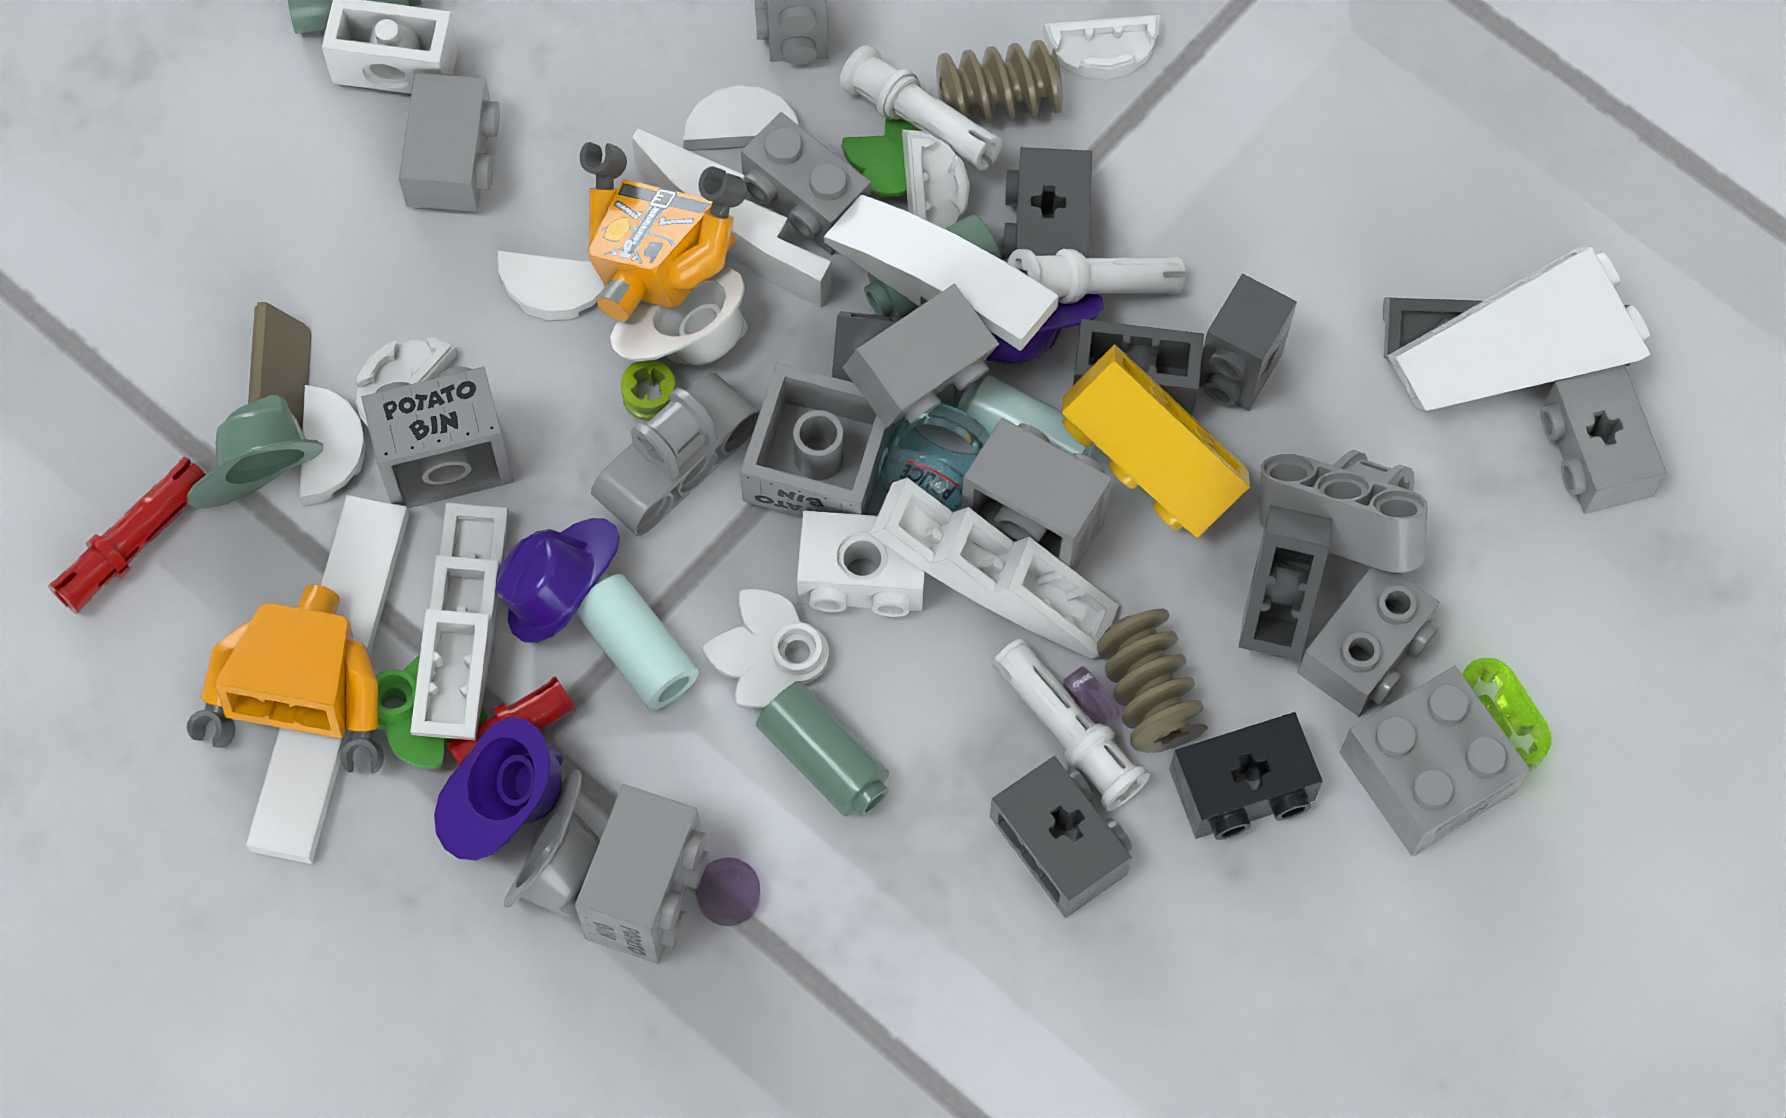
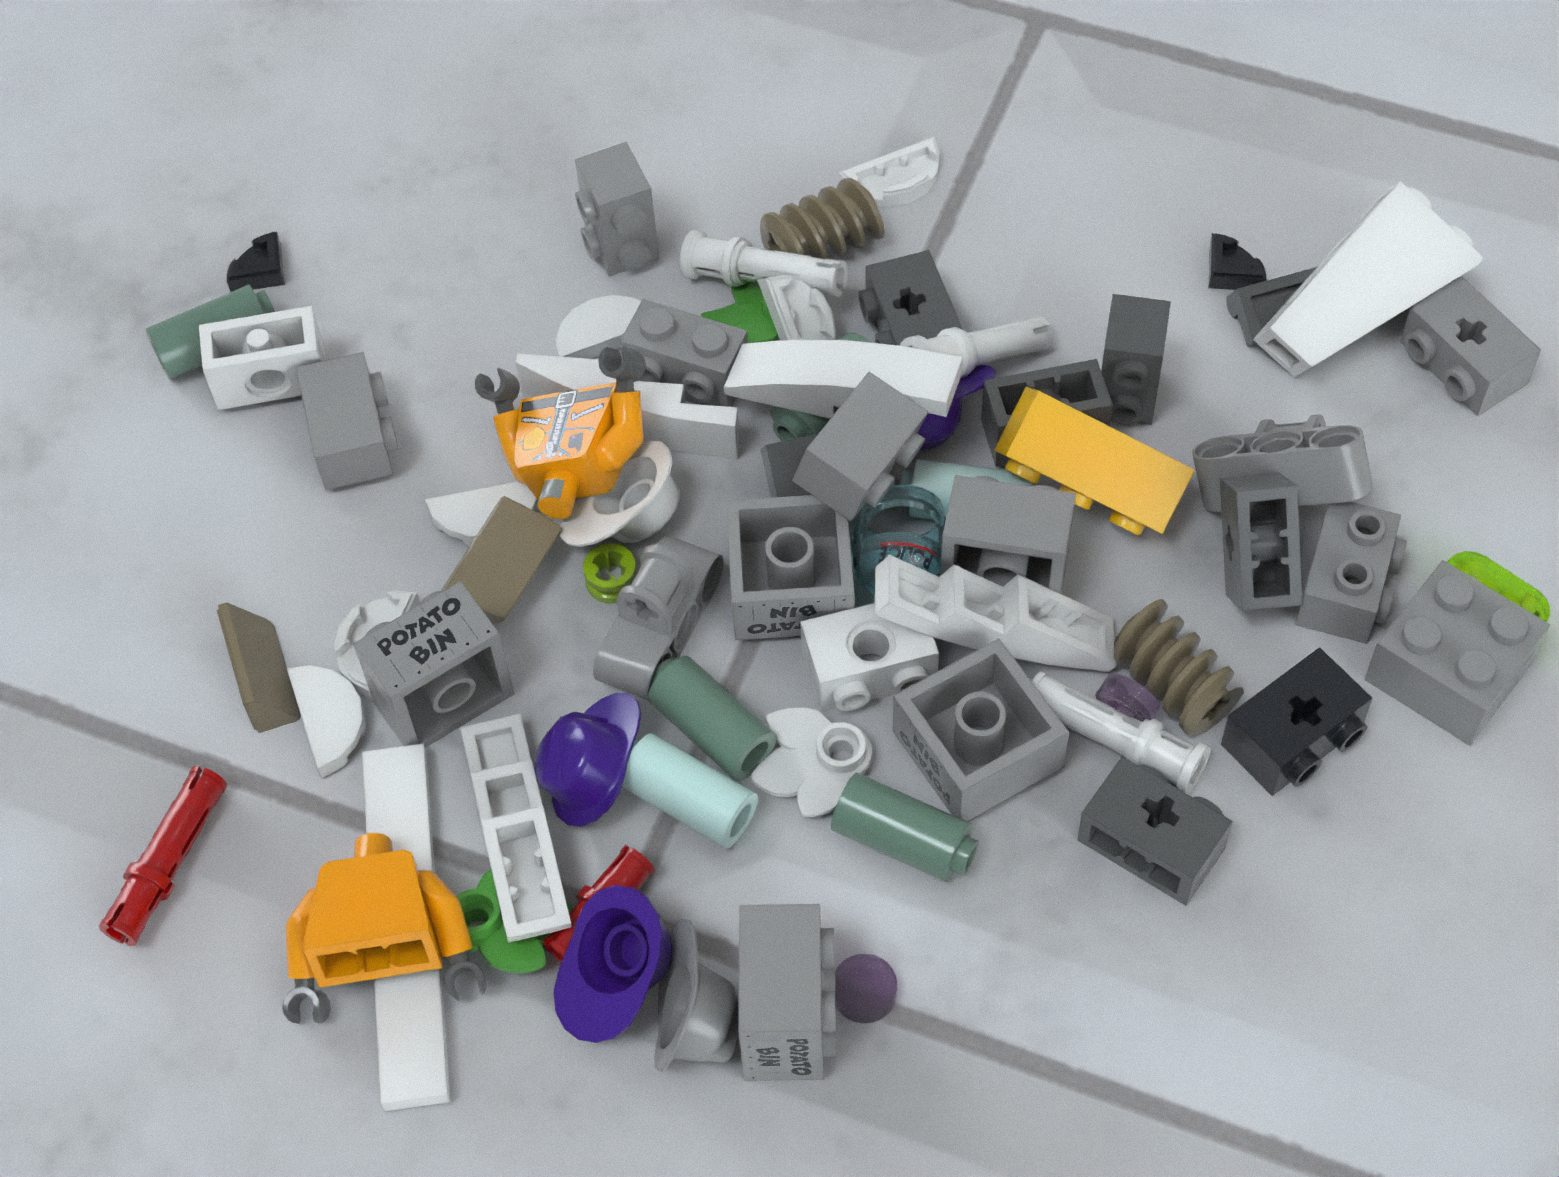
camera: 15 degrees left, 10 degrees down
sand green piece [187,395,324,508] -> none
none -> dark tan slope [441,496,562,624]
none -> sand green brick [648,656,777,781]
none -> light grey brick [893,639,1069,821]
none -> black tile [1208,233,1266,290]

